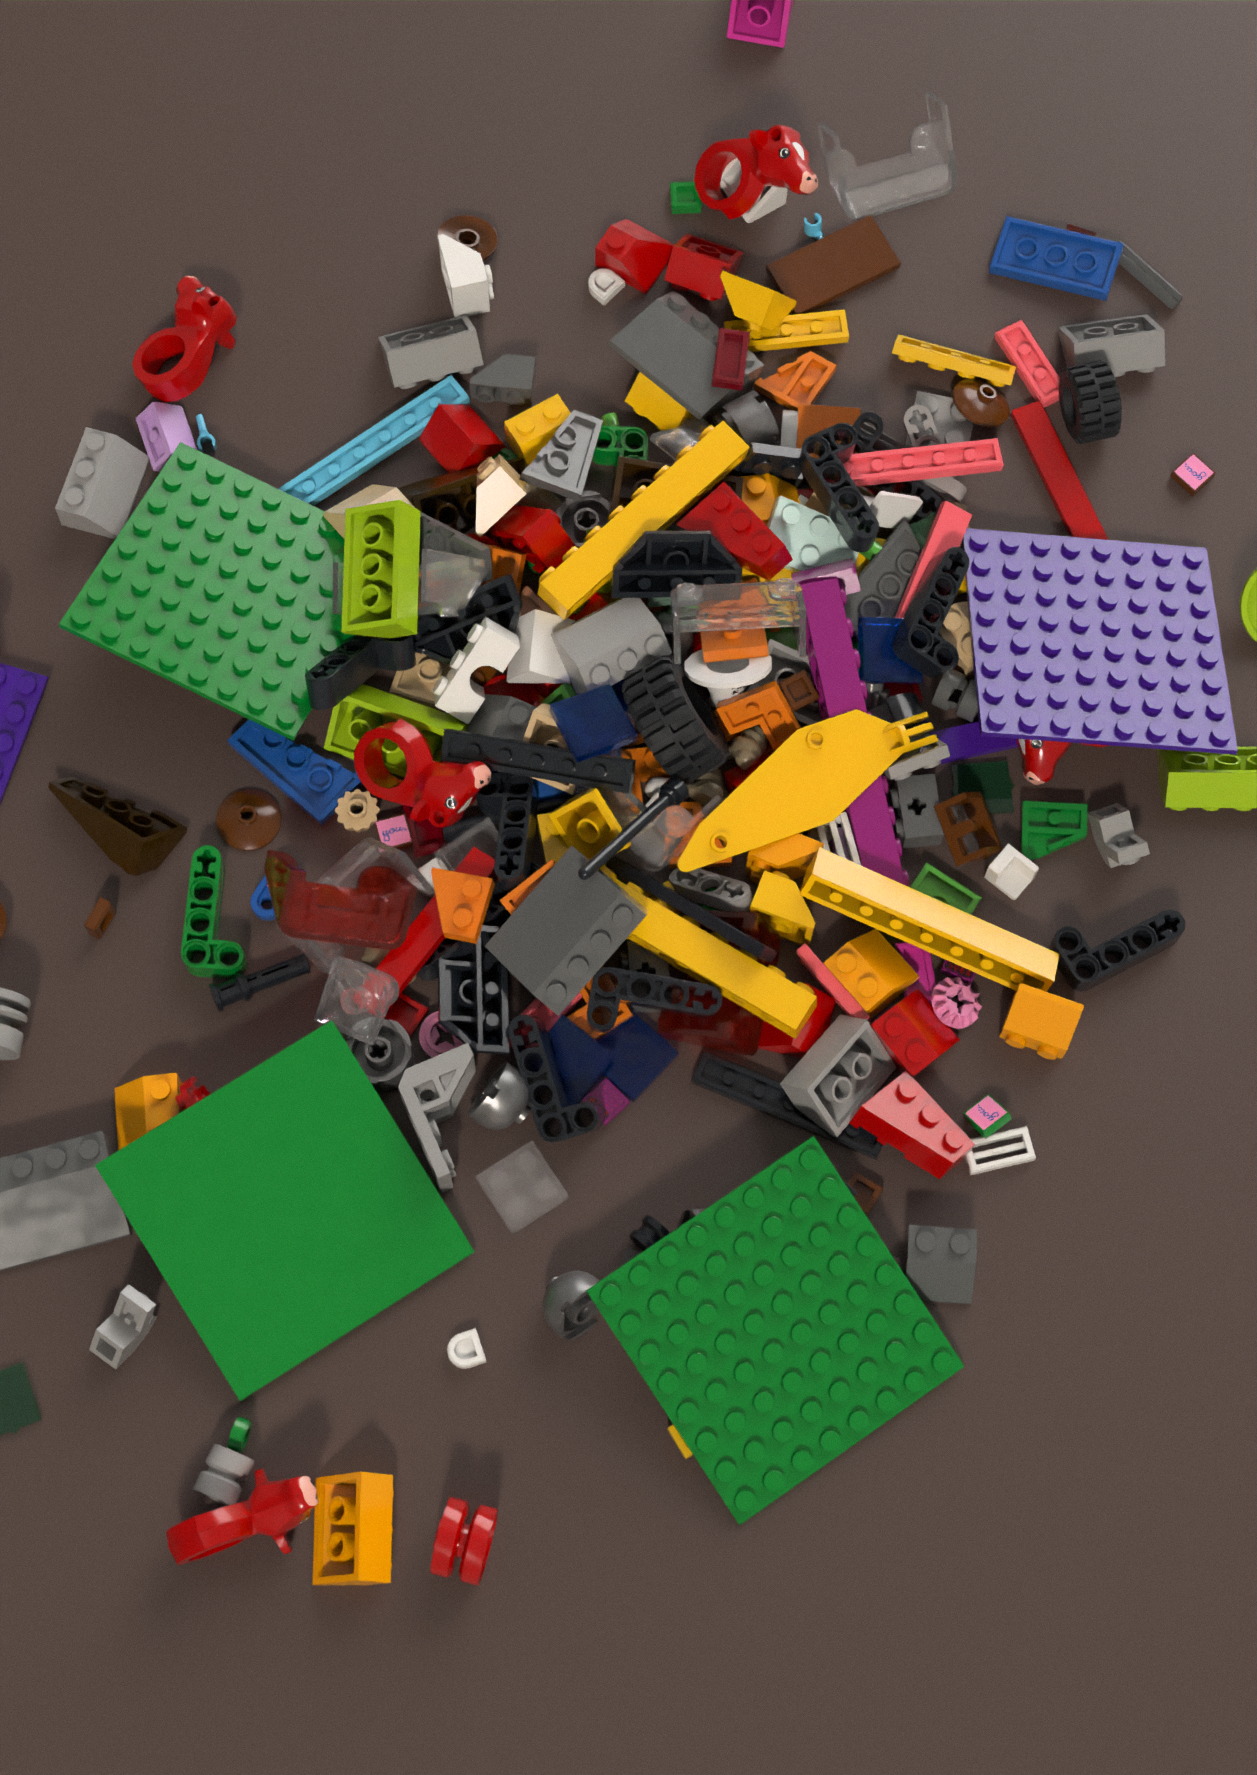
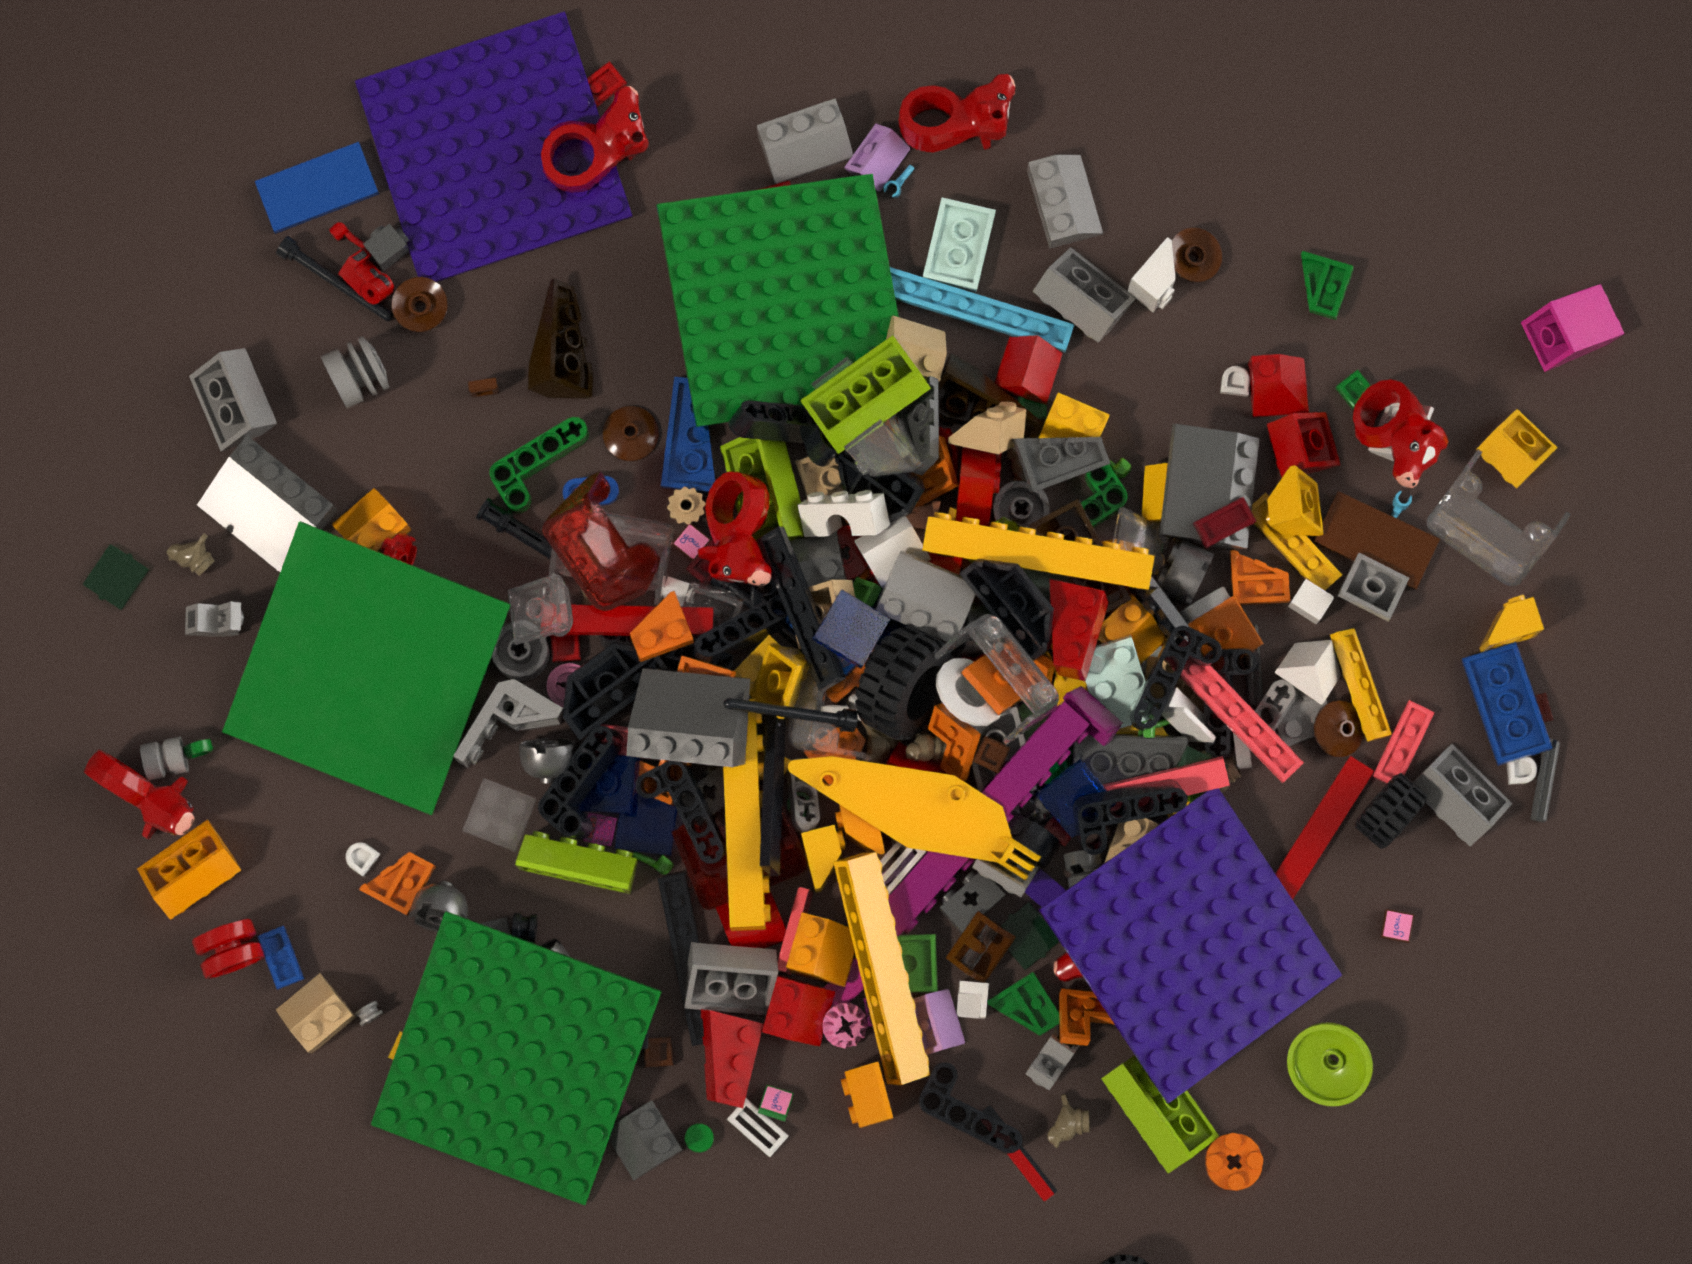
camera: 55 degrees right, 10 degrees up
dark grey slope [470,354,536,406] -> none
none -> dark tan animal [167,533,215,576]
none -> blue plate [257,926,305,990]
none -> tan slope [276,973,356,1054]
none -> light grey bush [354,1001,384,1026]
none -> orange wing [359,852,436,916]
none -> lime slope [515,831,638,894]
none -> bright green hand [633,851,674,875]
none -> green tile [685,1124,714,1153]
none -> lavender panel [914,989,965,1055]
none -> light aqua plate [923,198,996,292]
none -> red sticker [981,1105,1057,1201]
none -> light grey slope [1027,155,1103,249]
none -> dark tan animal [1047,1094,1090,1148]
none -> orange plate [1059,988,1115,1046]
none -> white slope [1275,640,1341,705]
none -> white panel [1288,579,1334,624]
none -> green wing [1301,251,1354,320]
none -> light grey slope [1338,553,1409,622]
none -> yellow slope [1476,409,1558,489]
none -> yellow slope [1479,595,1544,652]
none -> white tile [1507,757,1537,785]

